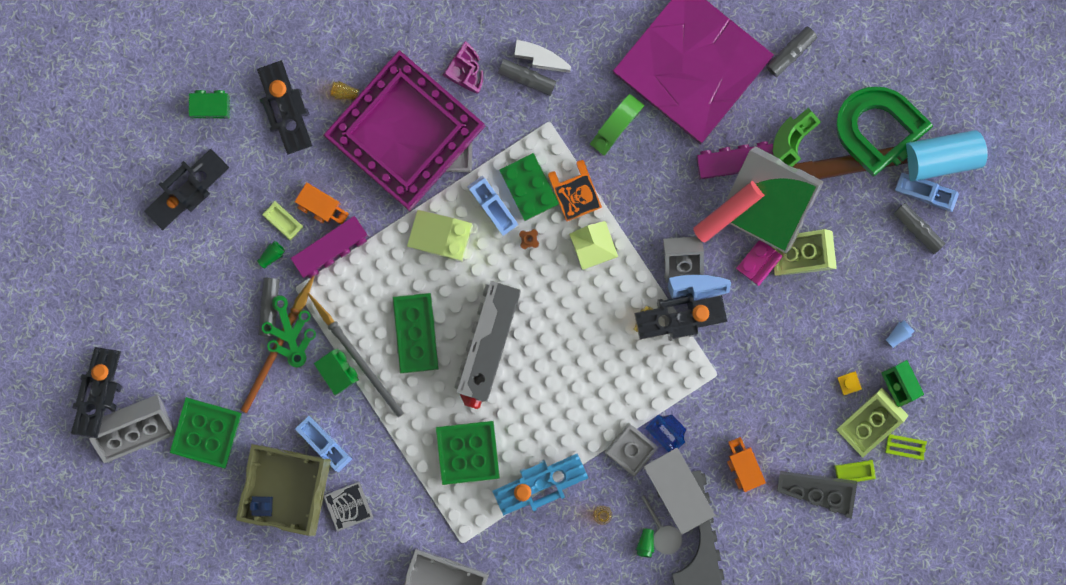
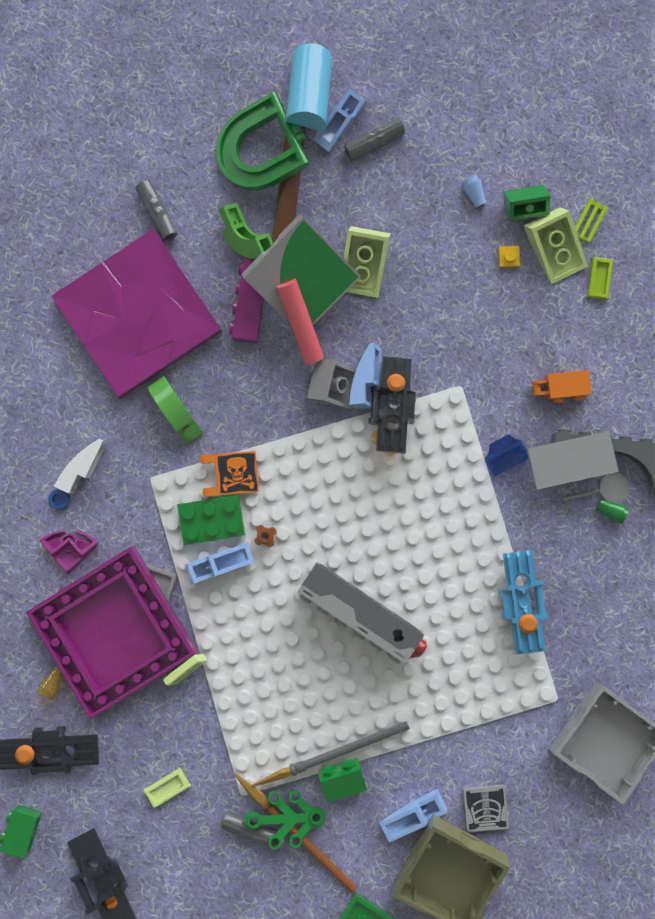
camera: 75 degrees left, 0 degrees up
dark blue tile [250,496,273,516] -> none
green cone [257,241,285,269] -> none
magenta brick [291,216,368,279] -> none
orange brick [295,182,349,224] -> none
green tile [393,293,439,374] -> none
yellowish green slope [407,210,473,262] -> none
green plate [436,421,500,485] -> none
dark grey axle [498,59,557,96] -> none
yellowish green slope [569,221,618,270] -> none
clear yellow cone [593,506,613,525] -> none
light grey tile [605,423,659,477] -> none
dark pink plate [736,240,783,286] -> none
dark grey wing [777,471,857,519] -> none
none -> blue tile [48,489,70,510]
none -> yellowish green tile [163,654,207,686]

